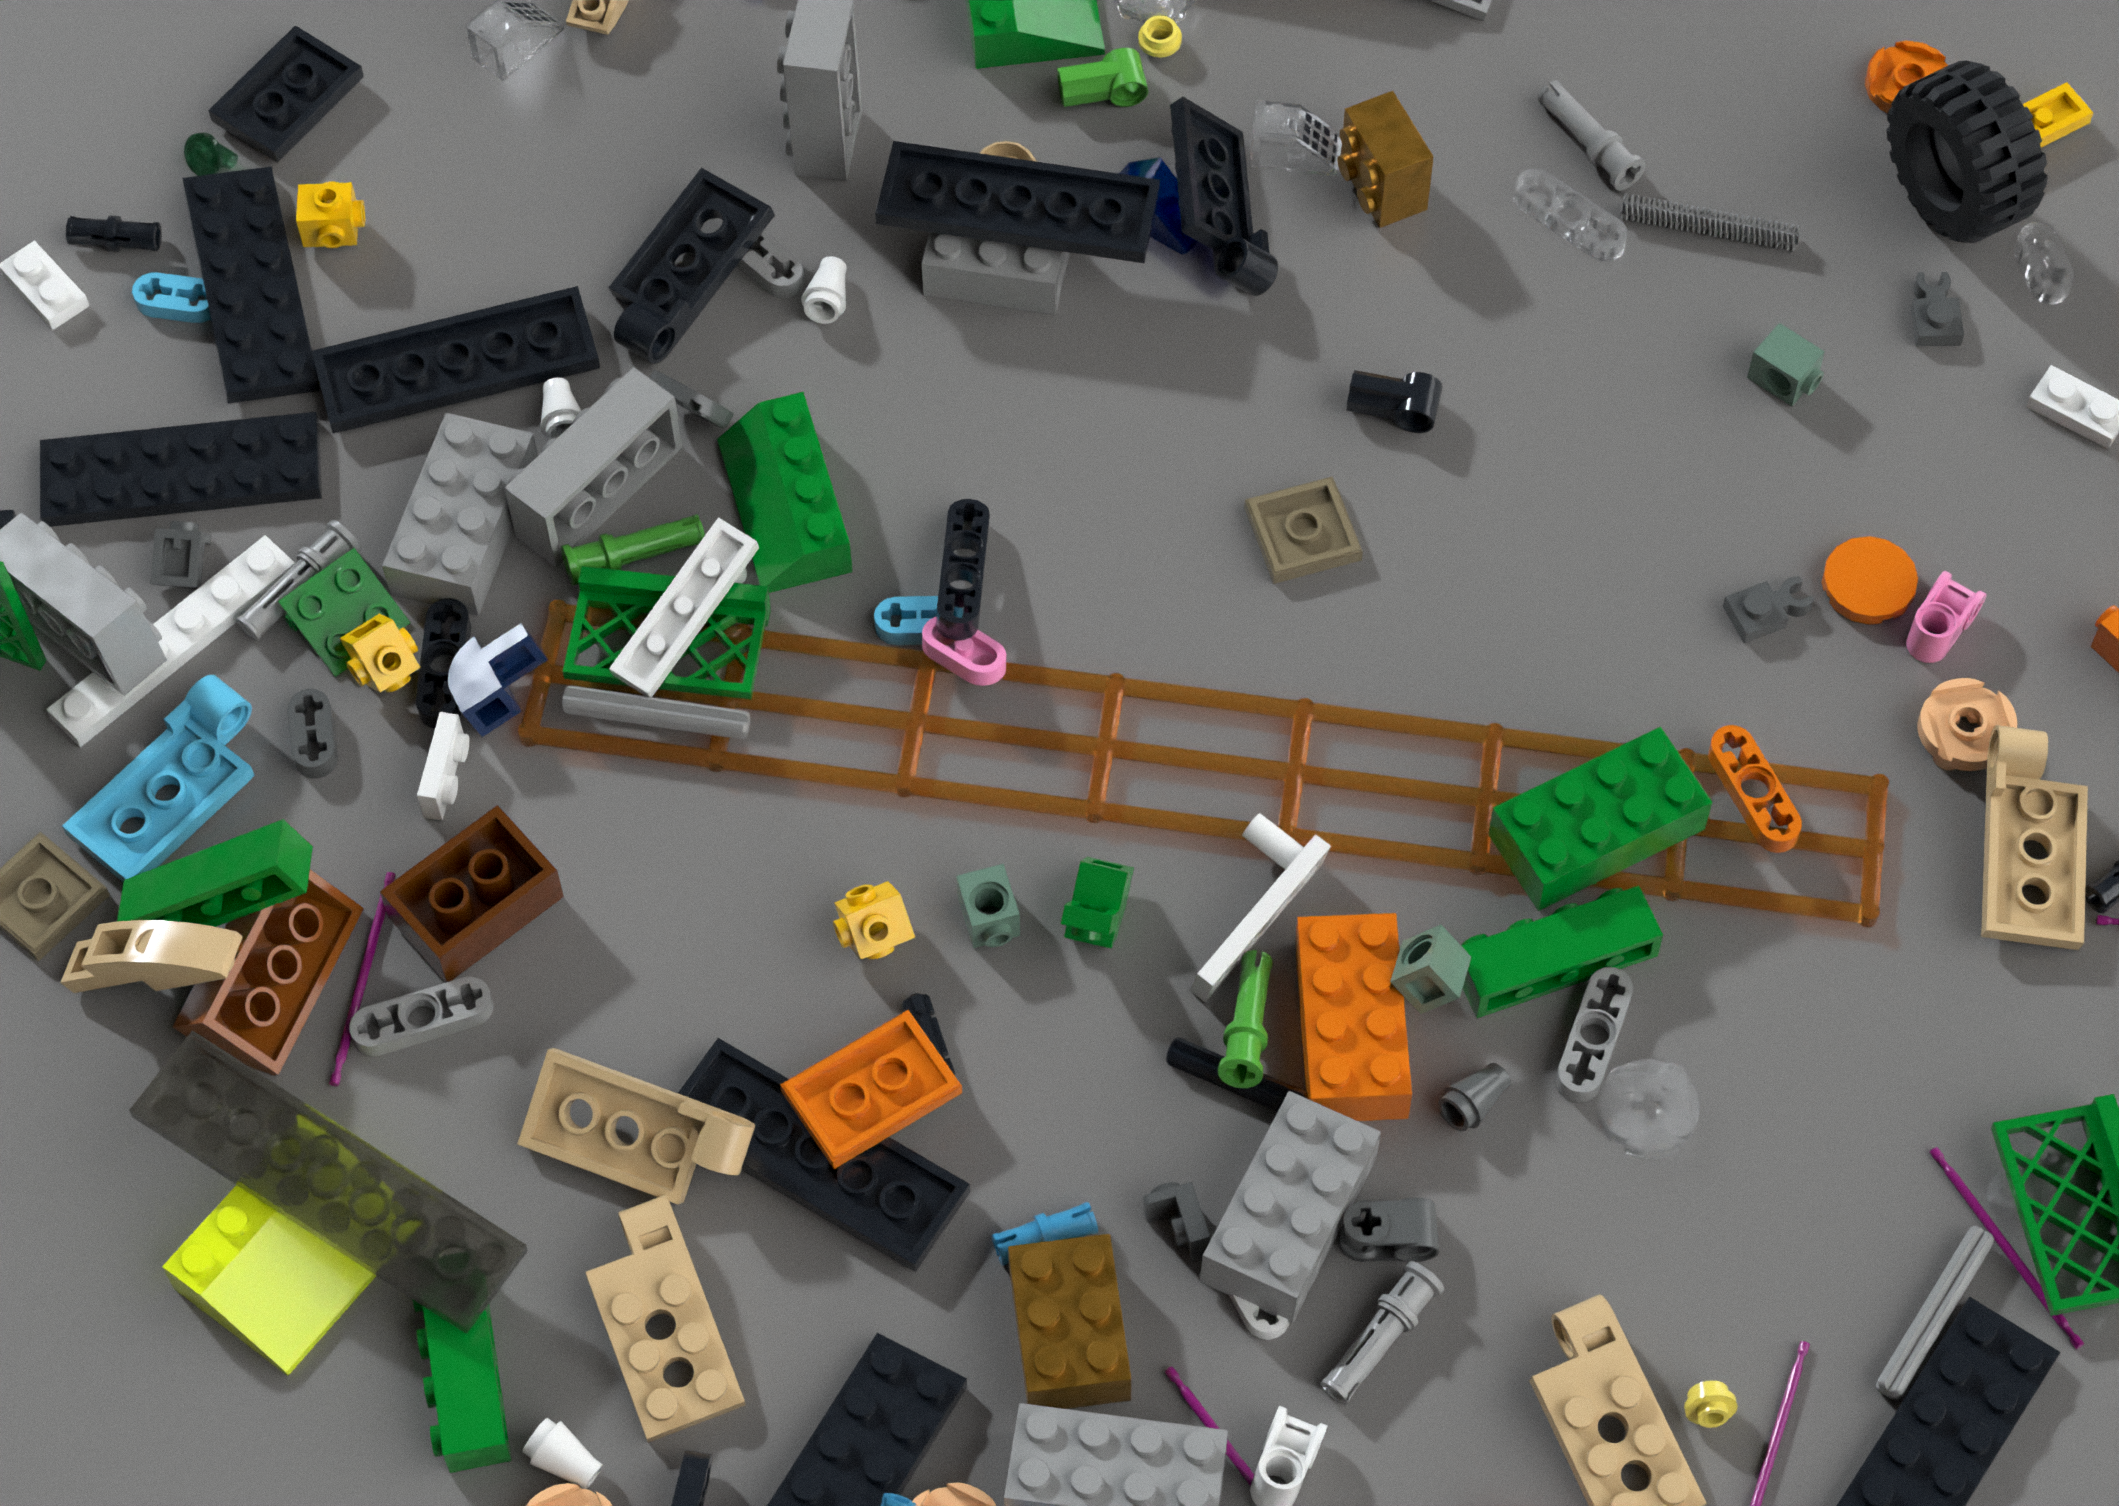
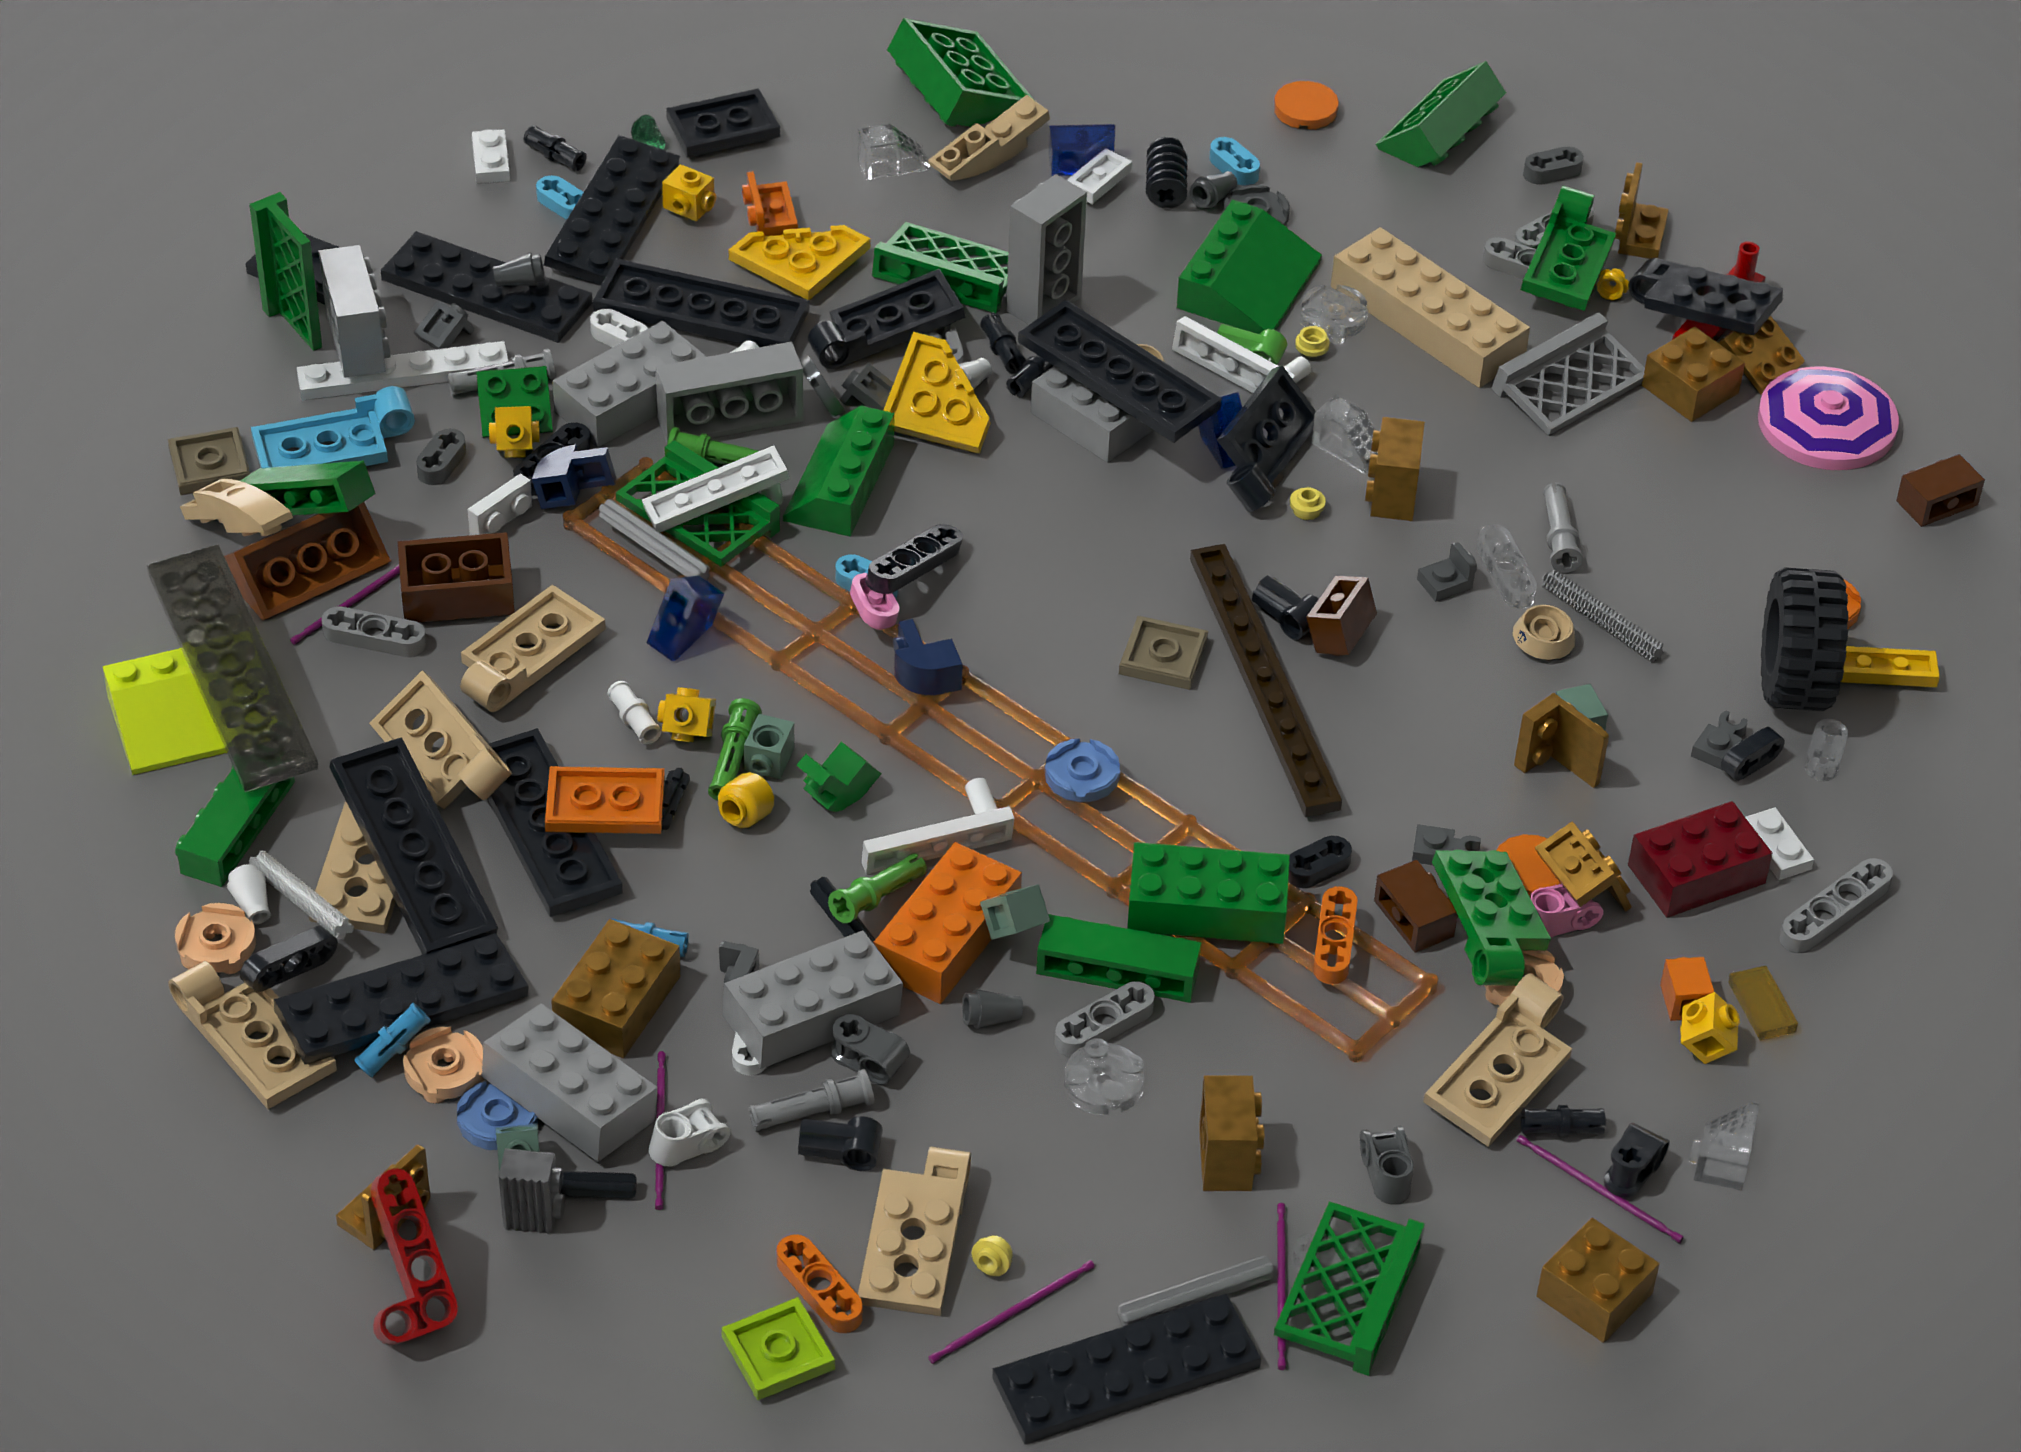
camera: 30 degrees right, 15 degrees down
none -> white axle [249,851,354,939]
none -> black plate [329,737,498,955]
none -> tan hinge [460,585,606,712]
none -> dark grey cone [493,252,545,287]
none -> white beam [590,309,648,348]
none -> white pin [607,681,662,744]
none -> clear blue slope [646,575,725,661]
none -> bright green pin [708,698,762,801]
none -> yellow head [718,772,774,828]
none -> yellow plate [729,225,870,300]
none -> orange bracket [742,171,798,236]
none -> black piece [798,1116,883,1171]
none -> dark grey bracket [839,363,894,410]
none -> green fence [872,222,1009,313]
none -> yellow plate [883,332,991,454]
none -> dark blue brick [893,619,963,695]
none -> black pin [980,313,1026,373]
none -> black pin [1006,355,1054,398]
none -> medium blue tile [1044,738,1120,802]
none -> white piece [1172,316,1311,393]
none -> dark brown plate [1190,544,1342,817]
none -> pearl gold brick [1199,1075,1264,1191]
none -> black beam [1288,835,1352,888]
none -> light yellow plate [1290,487,1326,520]
none -> reddish brown brick [1307,576,1377,656]
none -> dark grey piece [1359,1125,1414,1204]
none -> reddish brown brick [1374,859,1458,953]
none -> dark grey bracket [1417,542,1477,602]
none -> green hinge [1432,850,1551,986]
none -> tan hat [1513,605,1575,660]
none -> pearl gold bracket [1514,693,1609,788]
none -> pearl gold bracket [1535,821,1632,912]
none -> dark red brick [1628,801,1773,918]
none -> black beam [1721,727,1785,781]

